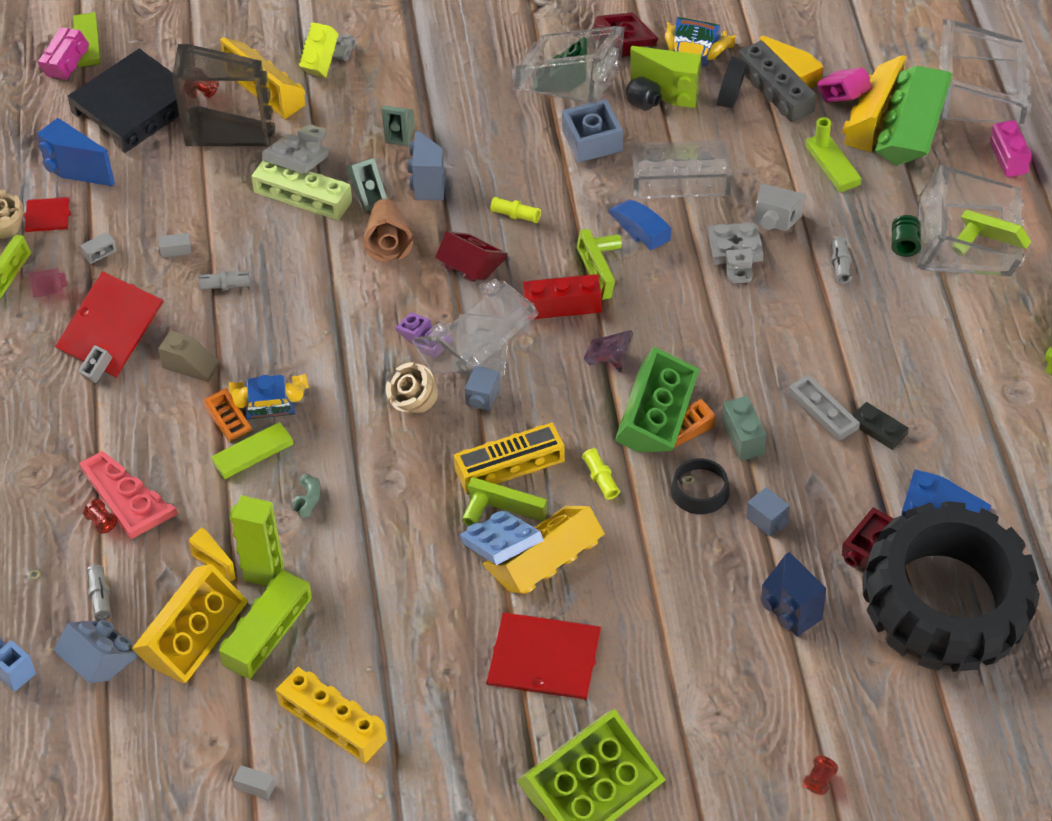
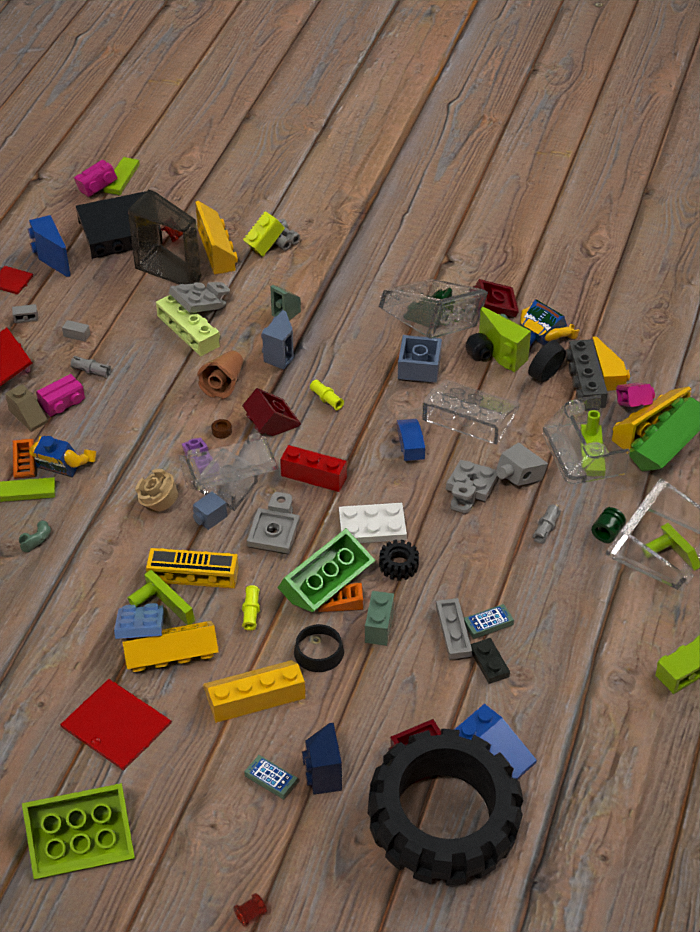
camera: 25 degrees right, 5 degrees down
sand green slope [346,158,387,212] -> none
lime piece [576,229,622,300] -> none
clear purple slope [584,330,634,373] -> none
sand blue brick [746,487,790,536] -> none
none -> dark pink brick [36,374,85,417]
none -> yellow slope [203,660,306,723]
none -> reddish brown tile [211,419,232,439]
none -> tile [244,755,298,800]
none -> light grey plate [247,492,300,554]
none -> white plate [339,503,407,543]
none -> black tyre [379,540,419,581]
none -> tile [464,604,514,639]
none -> clear windscreen [542,395,630,484]

